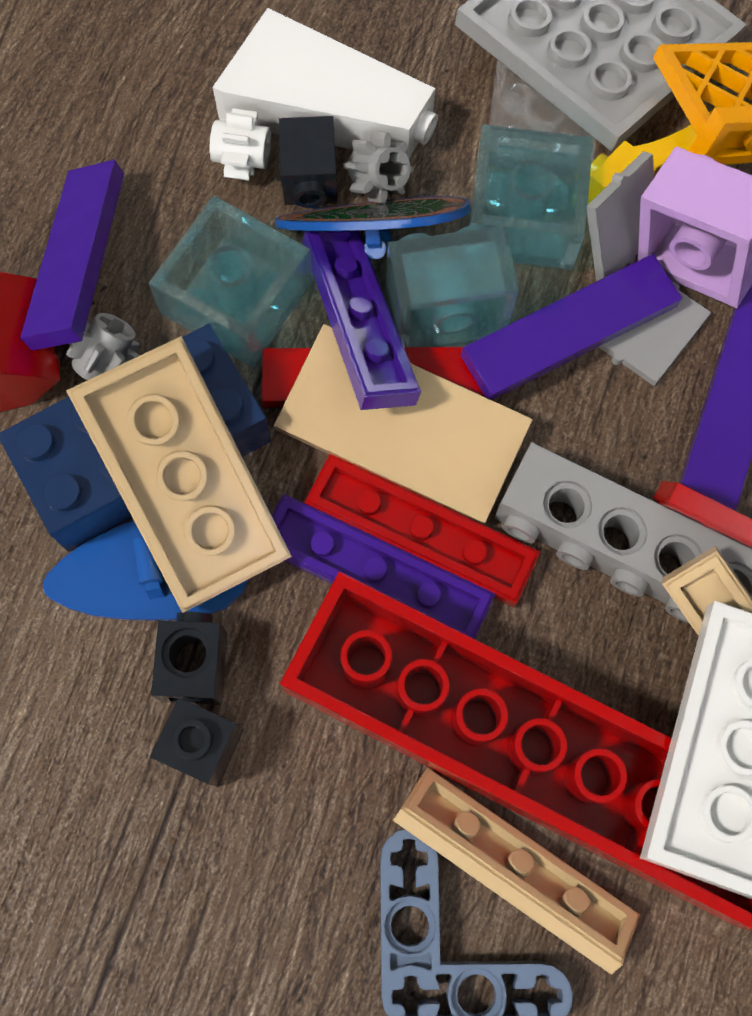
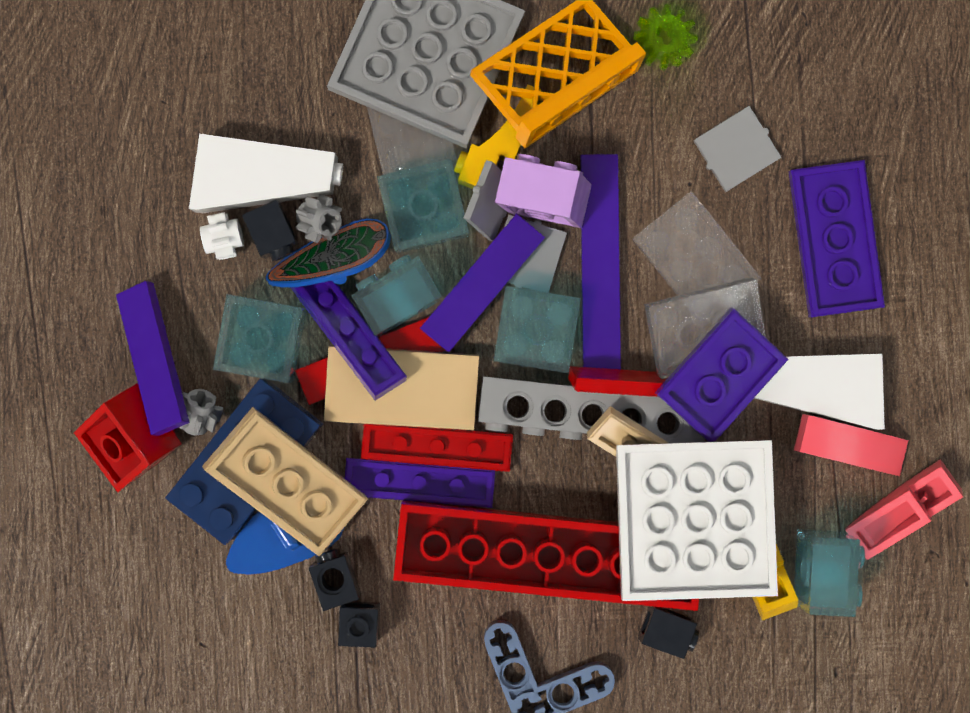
camera: 20 degrees left, 15 degrees up
tan tile [393,767,640,975] -> none
none -> clear light blue brick [493,286,581,373]
none -> black brick [638,606,699,659]

